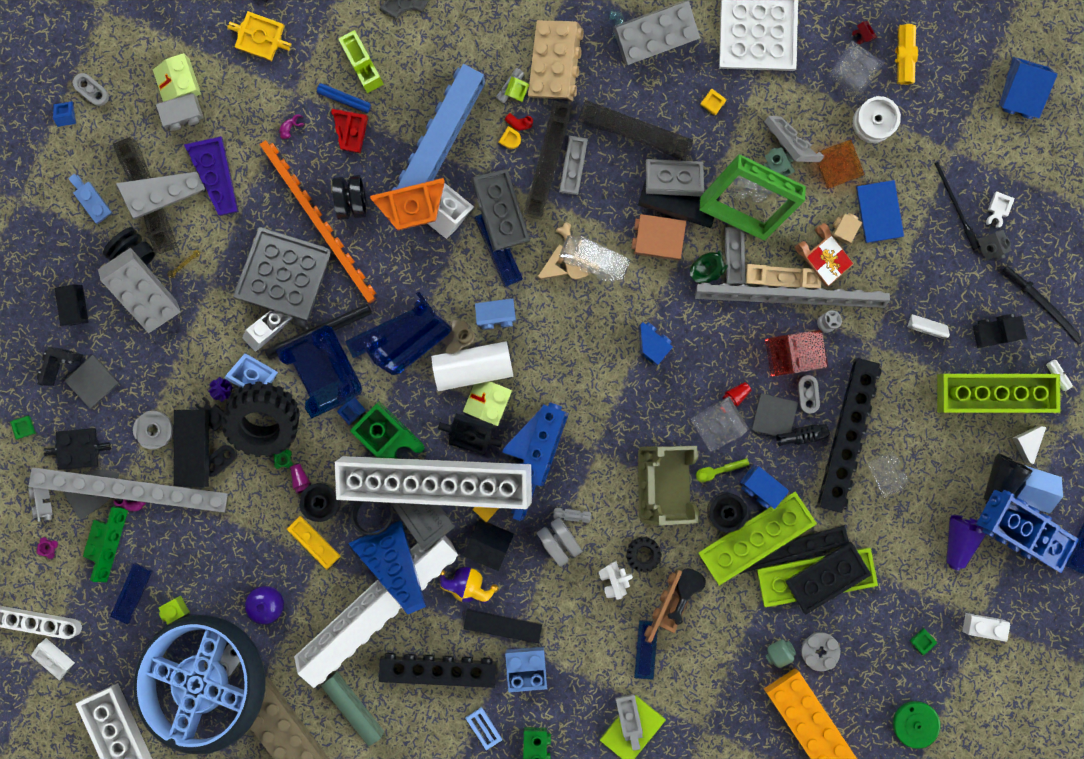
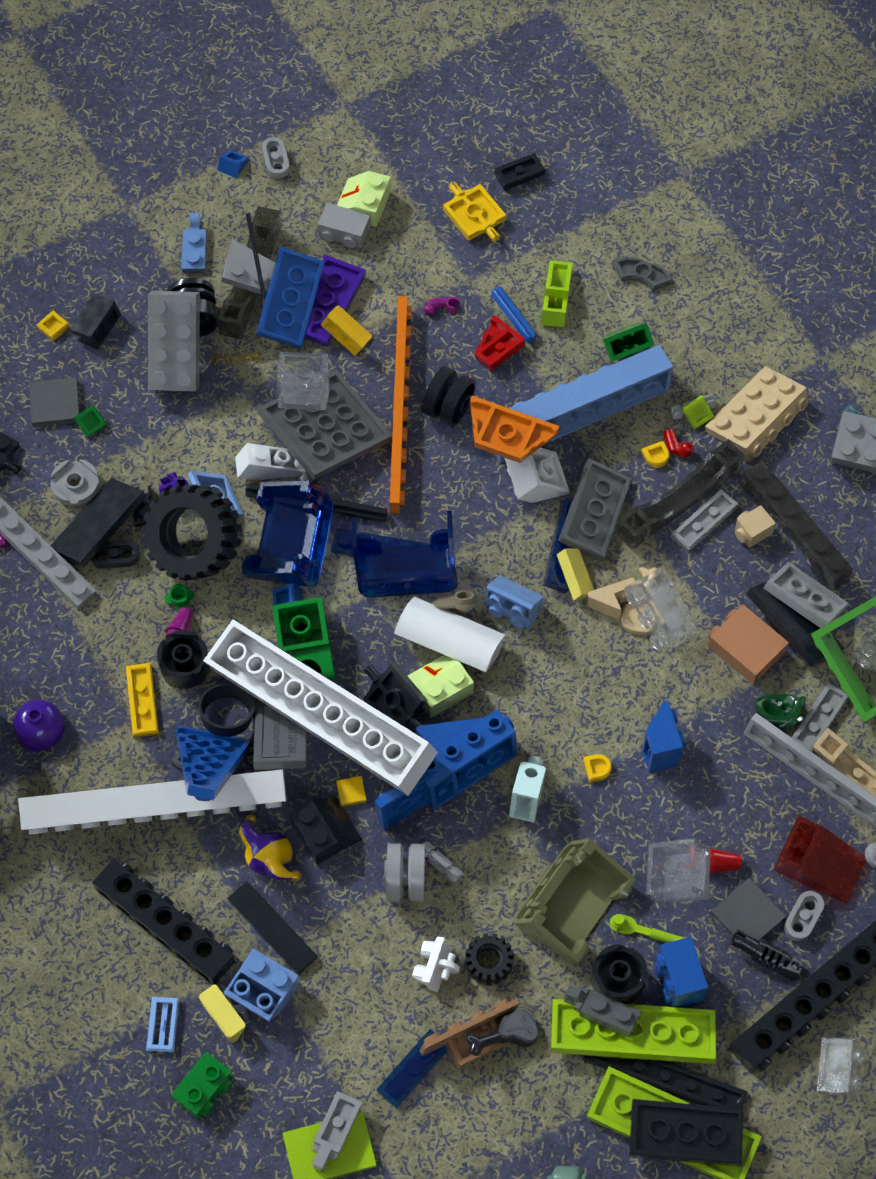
camera: 35 degrees right, 25 degrees down
black bracket [37,347,83,386] -> none
sand green brick [320,671,384,746] -> none
none -> yellow tile [36,311,70,341]
none -> green tile [73,404,107,438]
none -> light yellow slope [199,984,246,1043]
none -> black piece [245,213,266,309]
none -> blue tile [256,247,325,349]
none -> clear brick [276,352,329,410]
none -> yellow panel [320,306,372,356]
none -> light aqua torso [509,756,546,822]
none -> light yellow slope [557,548,594,601]
none -> dark grey hinge [564,985,641,1037]
none -> yellow tile [583,754,612,783]
none -> green slope [602,322,655,362]
none -> tan brick [735,505,776,548]

